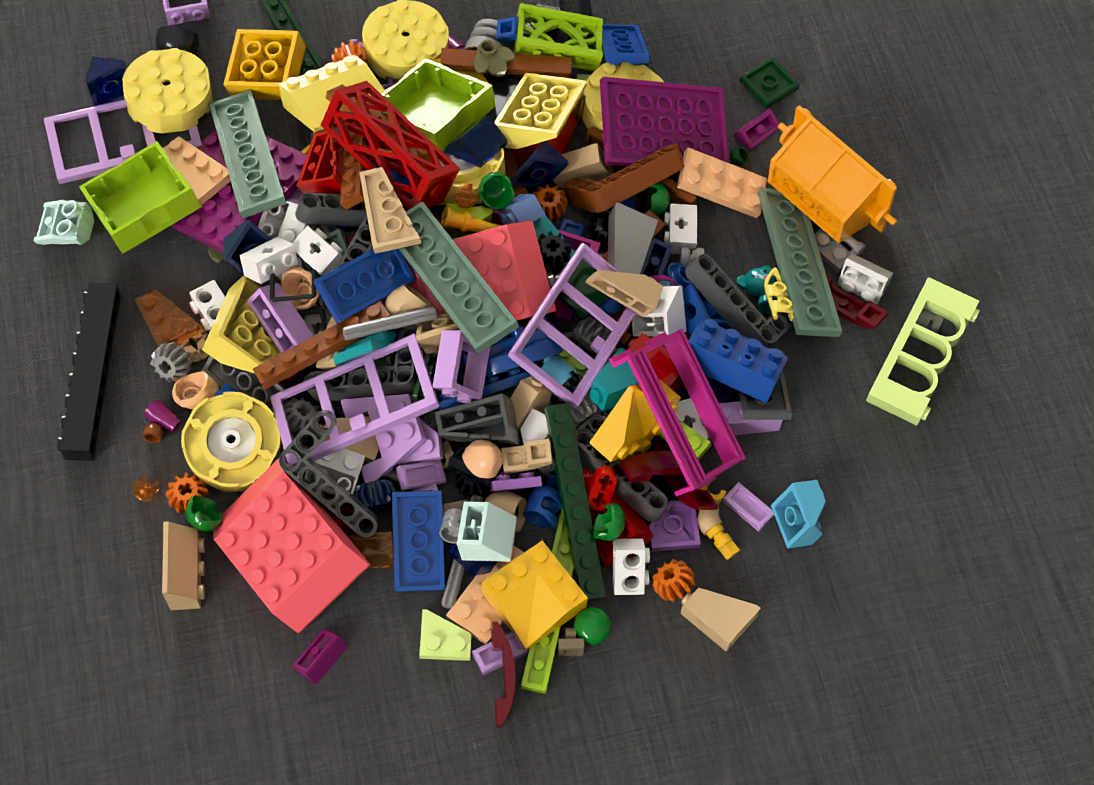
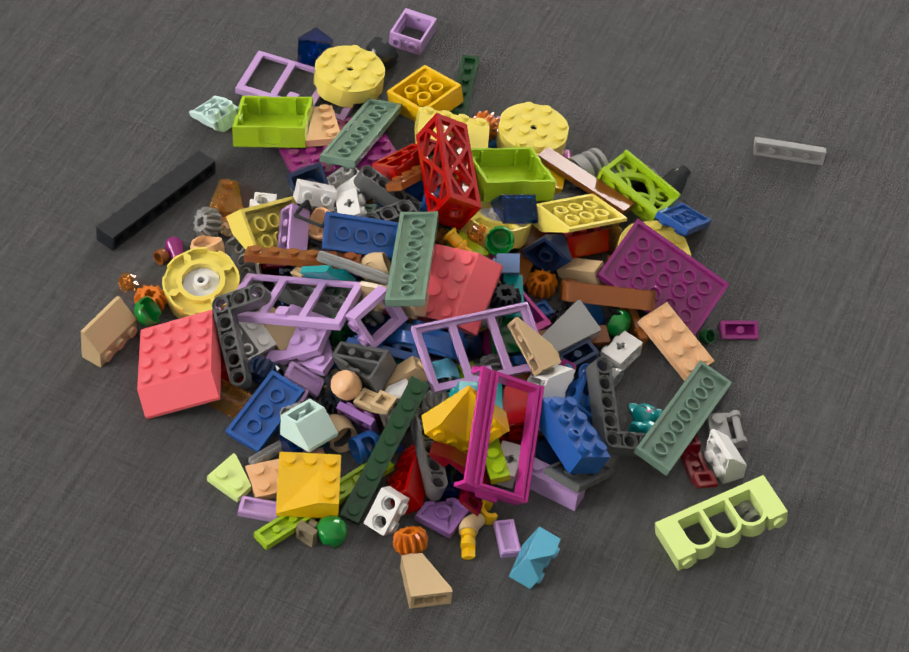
camera: 35 degrees right, 15 degrees down
magenta slope [291,628,347,685] -> none
tan wing [359,167,421,254] -> none
olive plate [473,40,515,76] -> none
dark red slope [491,622,515,728] -> none
blue slope [496,17,519,45] -> none
red beam [587,466,617,510] -> none
green hair [593,503,626,541] -> none
dark green plate [739,57,800,109] -> none
light yellow piece [764,267,794,321] -> none
light orange piece [768,105,897,244] -> none

